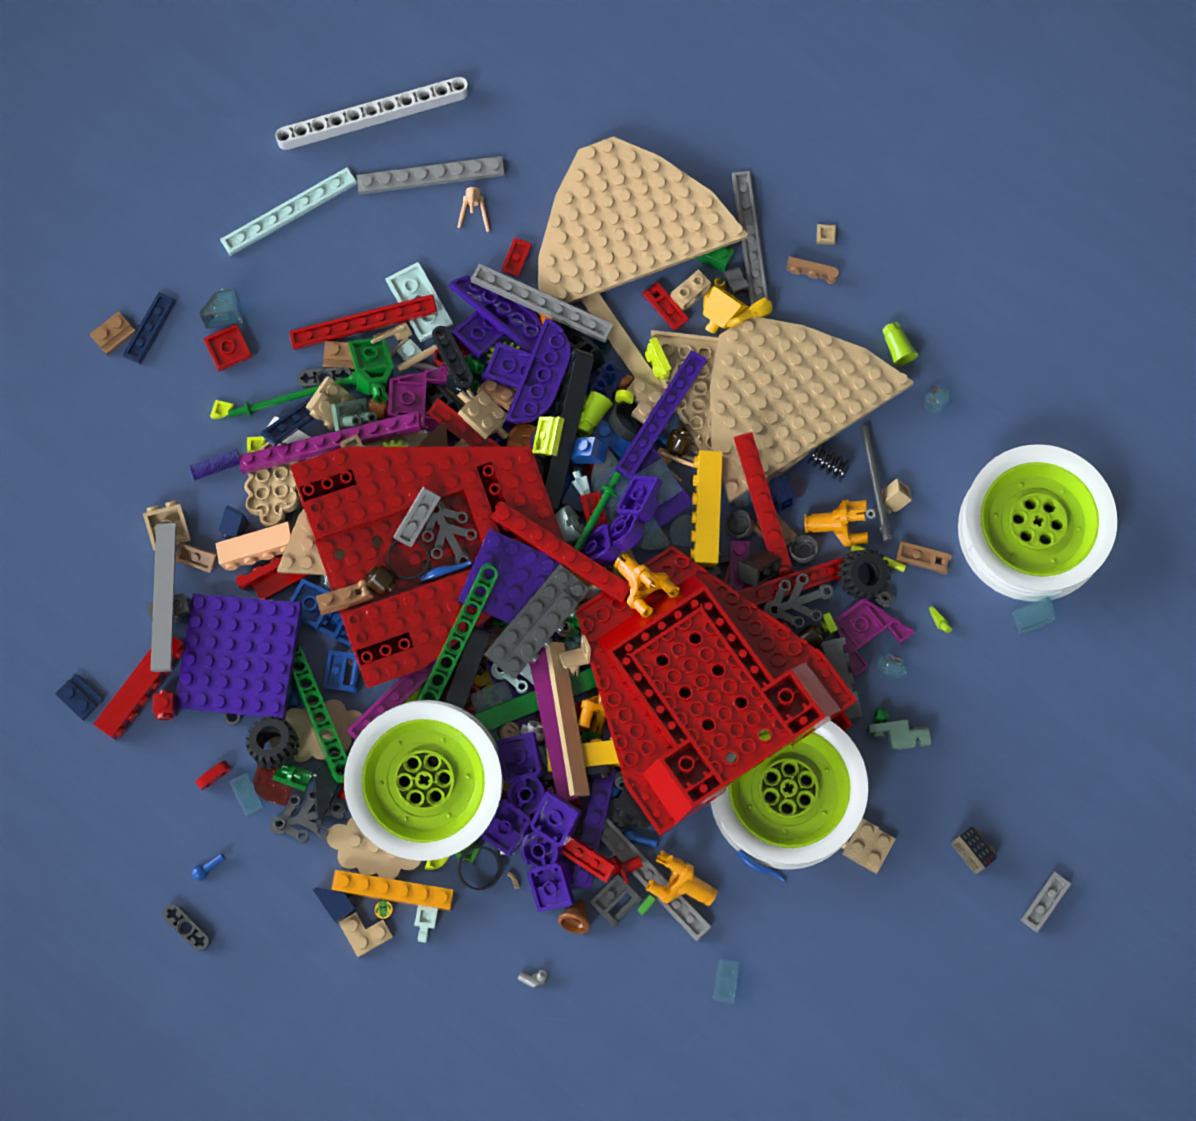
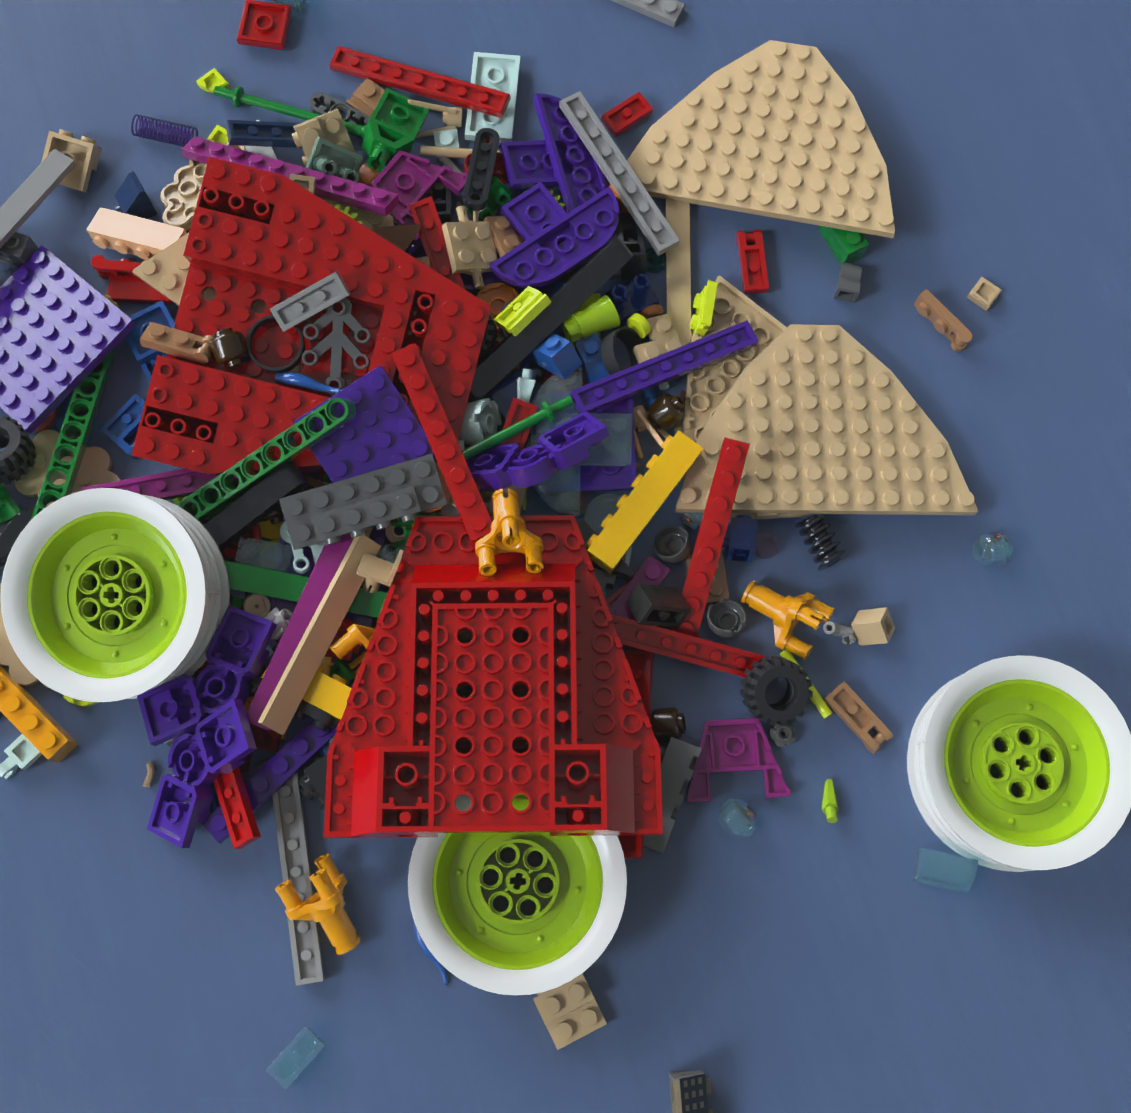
camera: 30 degrees right, 0 degrees up
medium nougat plate [176,542,217,573] -> none
bright green tile [455,842,481,865] -> none
black tyre [457,846,502,890] -> none
light nougat plant [458,187,490,232] -> none
light grey arm [518,970,548,988] -> none
dark orange hat [558,899,591,934] -> none
dark grey plate [589,874,643,928] -> none
red bracket [609,855,643,884] -> none
blue bar [623,829,659,848] -> none
bright green tile [637,895,656,916] -> none
tan brick [671,270,711,312] -> none
yellow torso [703,278,773,334] -> none
light grey tile [731,171,769,306] -> none
dark grey plant [763,573,834,628] -> none
lime plate [820,613,838,636] -> none
dark grey bar [861,425,891,542] -> none
sand green plate [867,720,931,750] -> none
green plate [873,707,889,724] -> none
lime plant [882,322,918,367] -> none

